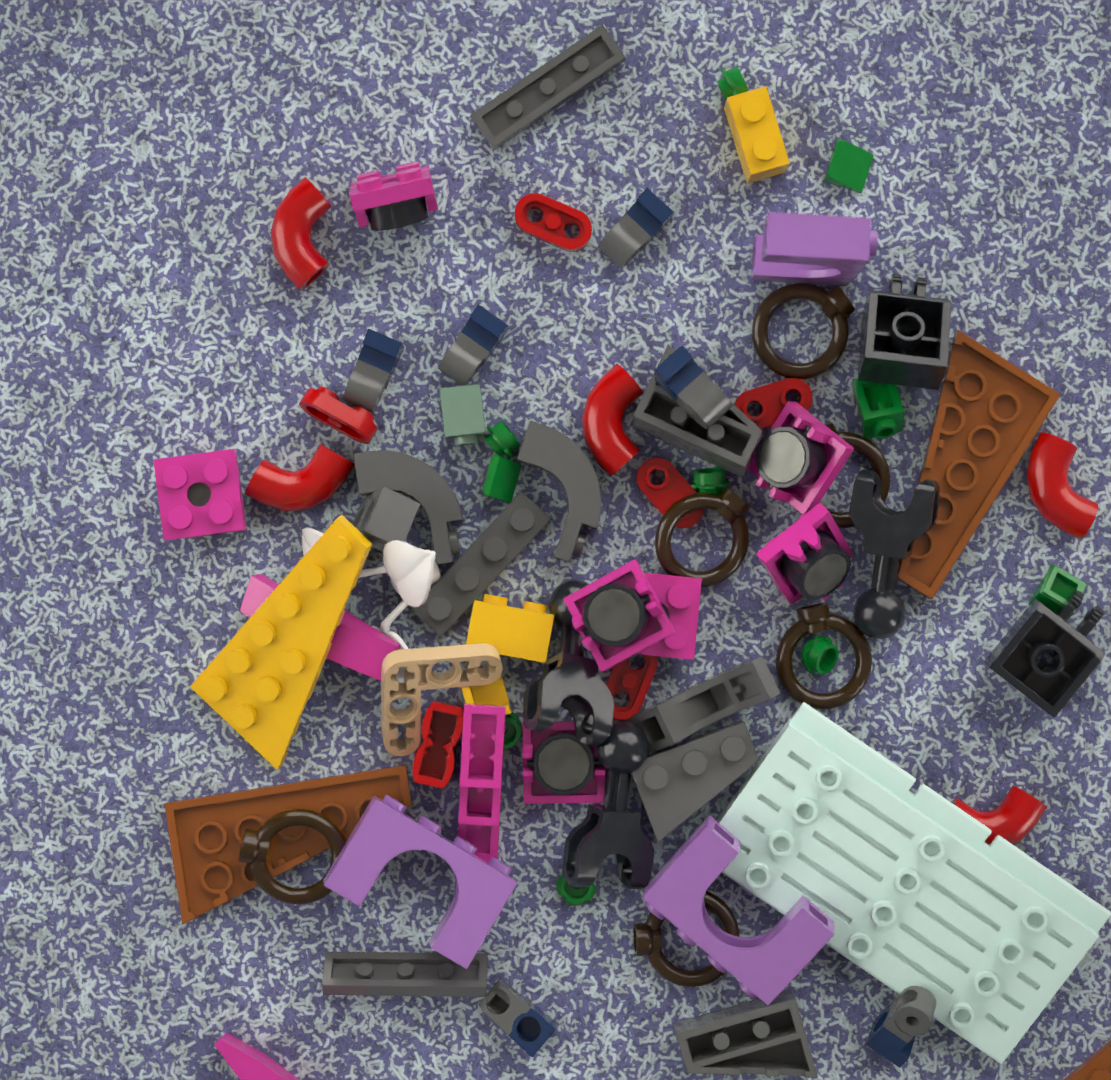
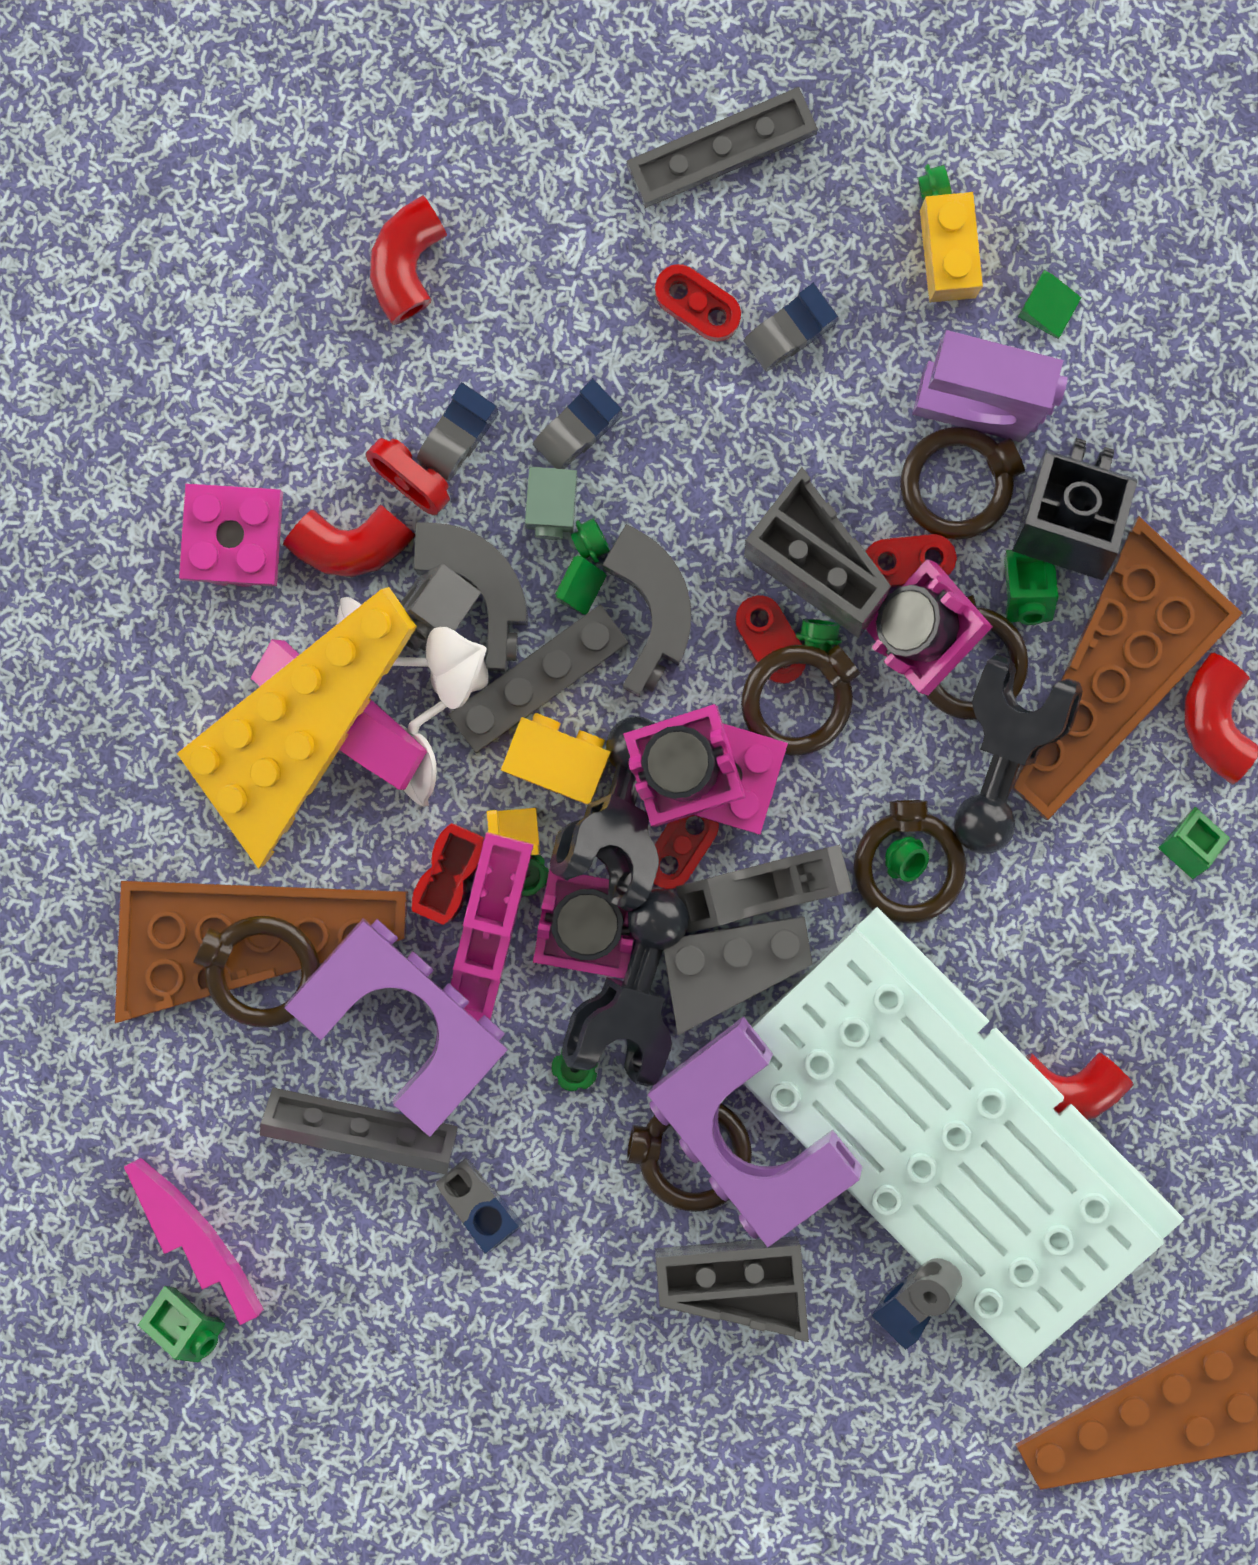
camera: 15 degrees right, 0 degrees up
dark pink piece [350,162,438,231] -> none
tan beam [381,643,503,756] -> none
red cylinder [582,364,644,477] -> none
leg [654,345,732,429] -> none
piece [756,503,854,605] -> none
black hinge [984,590,1106,718] -> none

